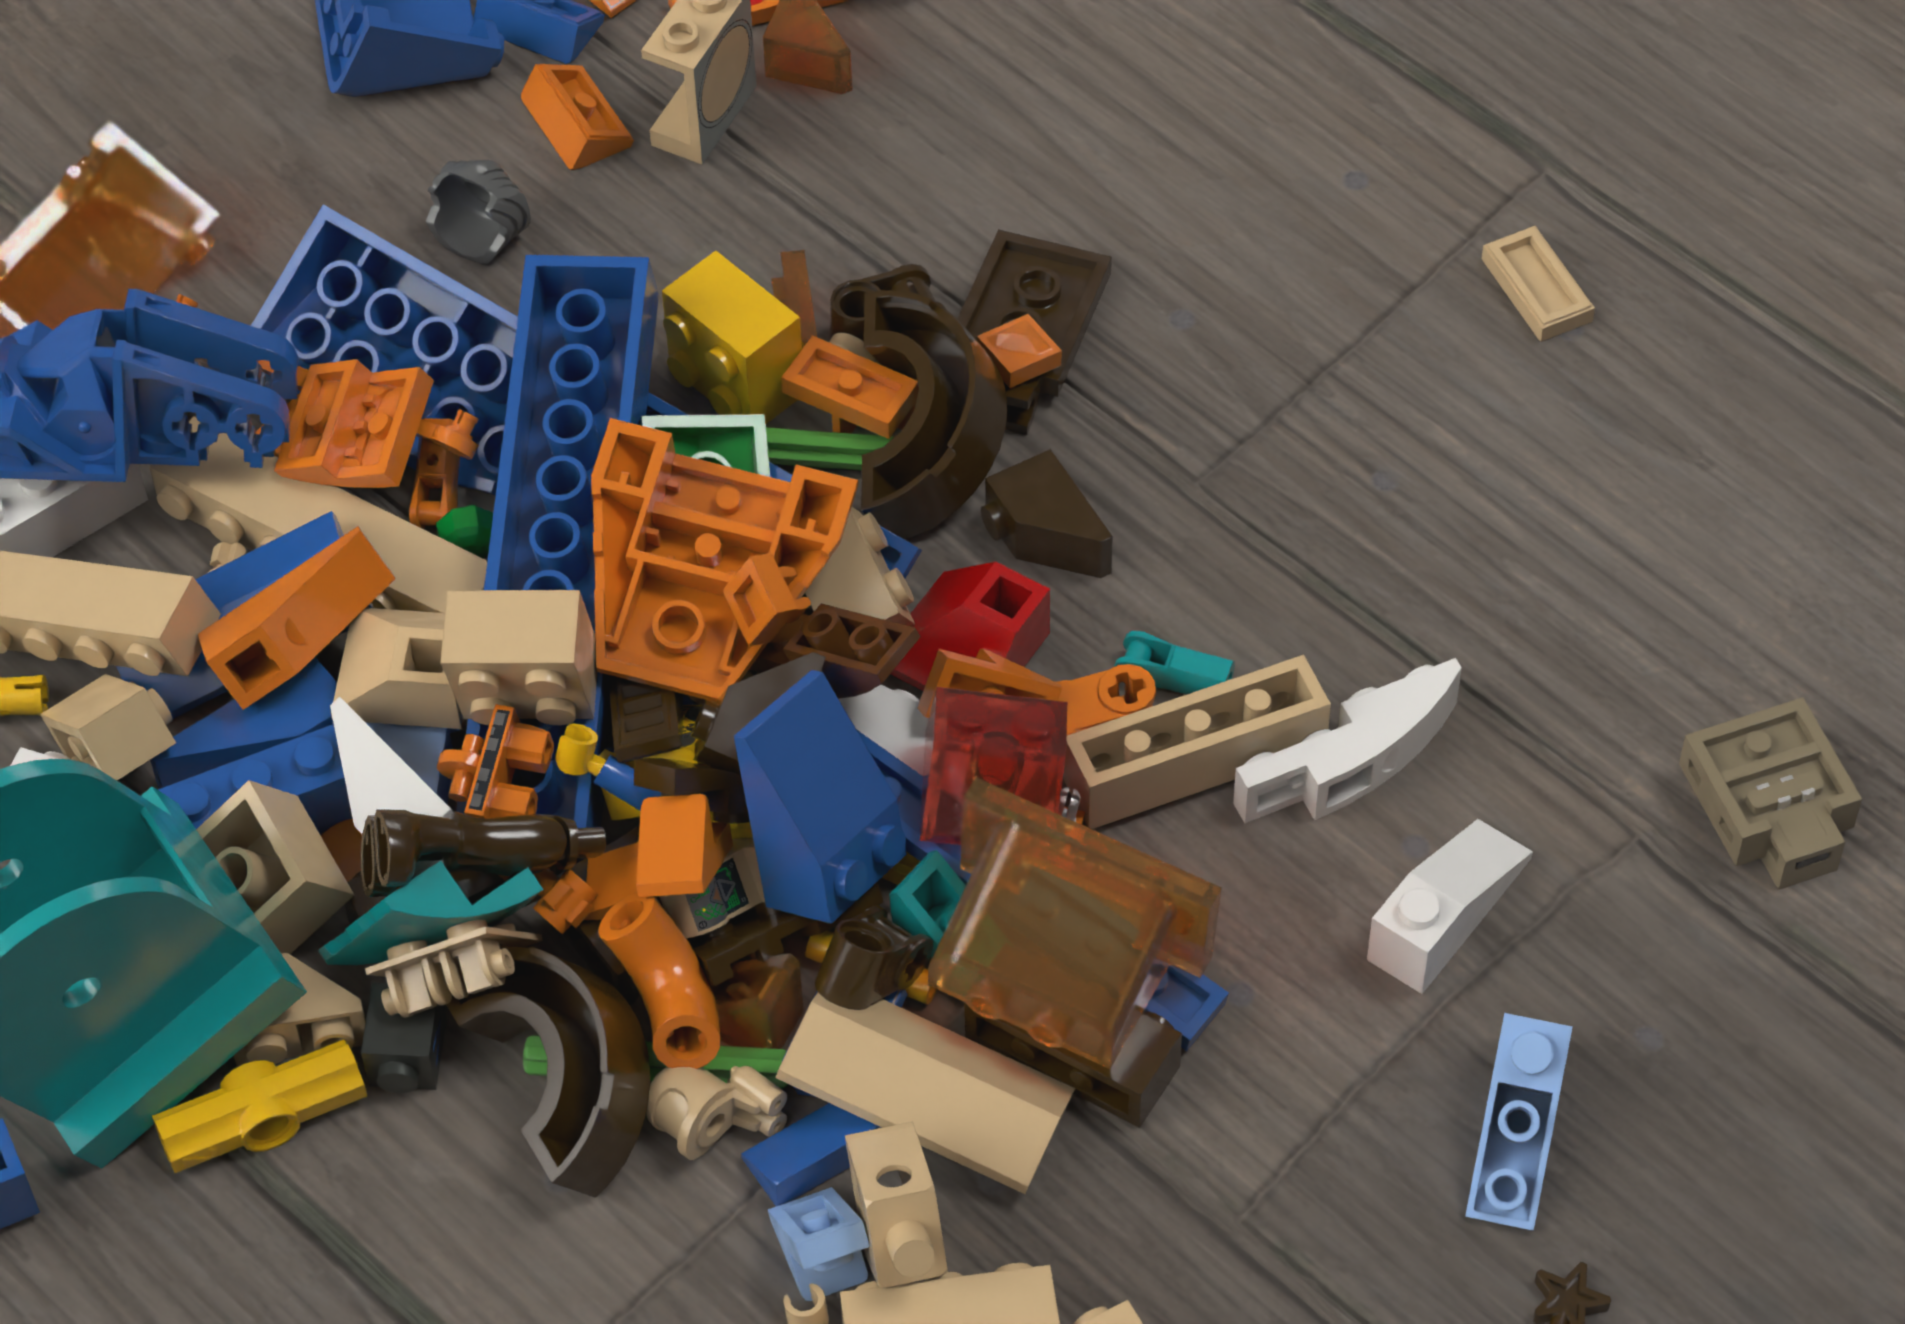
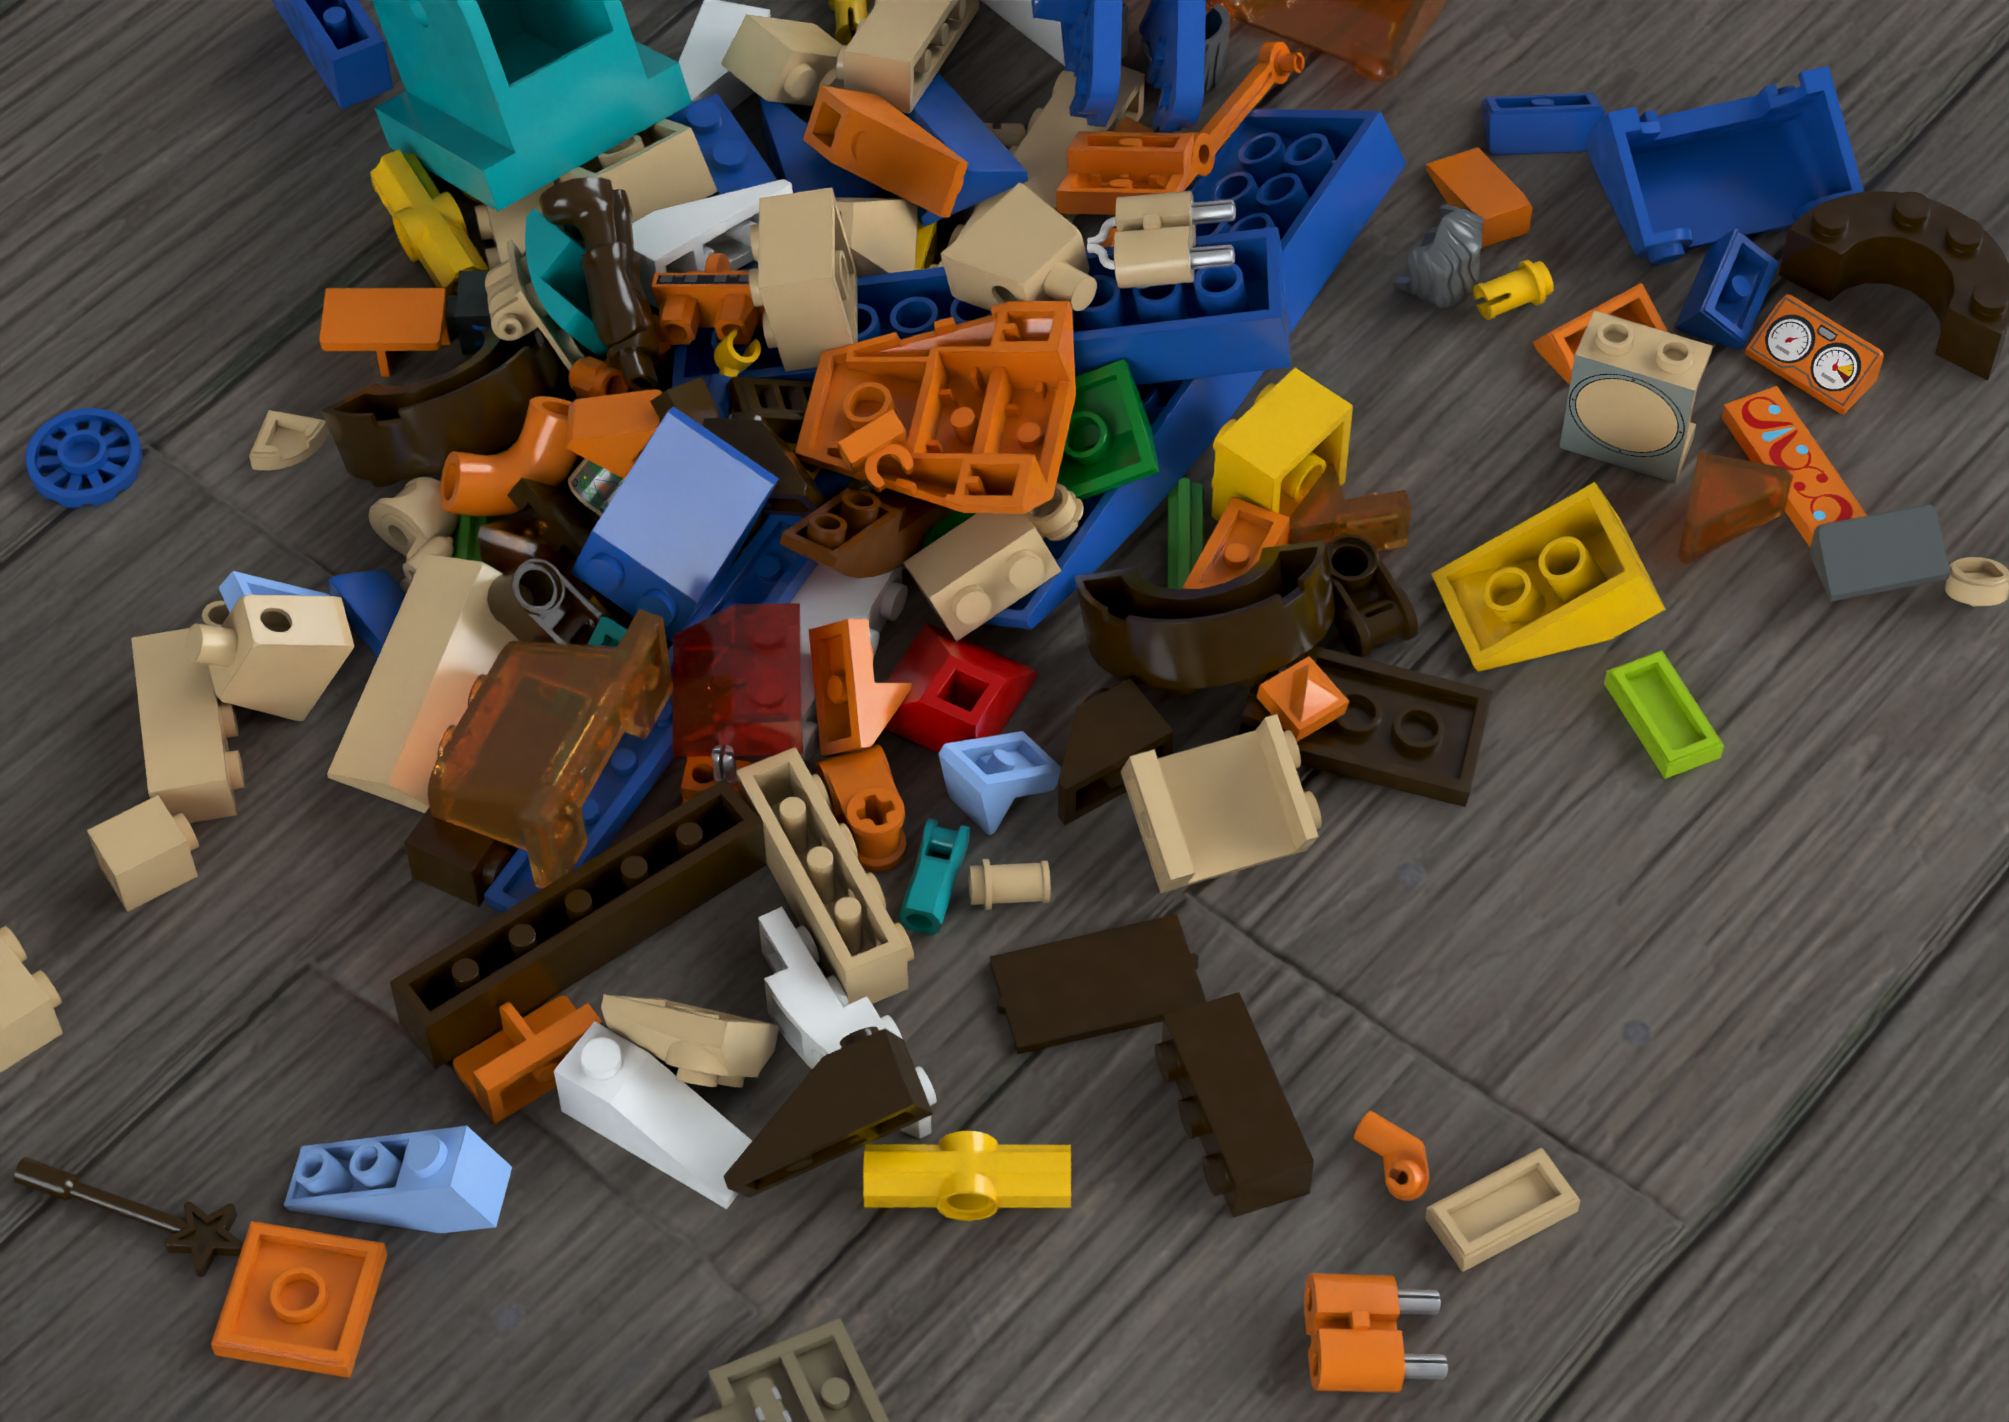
camera: 85 degrees right, 0 degrees up
none -> orange tile [211,1221,388,1378]
none -> tan tile [249,410,329,470]
none -> orange panel [319,288,451,377]
none -> dark brown brick [390,778,766,1069]
none -> orange panel [453,995,603,1125]
none -> tan slope [601,994,780,1088]
none -> dark brown slope [723,1027,933,1198]
none -> yellow piece [863,1131,1071,1221]
none -> light blue slope [939,731,1062,835]
none -> tan torso [941,182,1097,311]
none -> tan pin [968,859,1051,911]
none -> dark brown piece [990,914,1207,1055]
none -> tan piece [1087,191,1236,289]
none -> tan panel [1120,714,1322,893]
none -> dark brown brick [1154,992,1314,1218]
none -> orange piece [1304,1273,1448,1393]
none -> orange arm [1354,1111,1430,1201]
none -> orange slope [1426,147,1533,248]
none -> yellow slope [1431,482,1666,672]
none -> yellow pin [1473,260,1554,321]
none -> blue slope [1481,92,1605,155]
none -> lime tile [1604,650,1724,779]

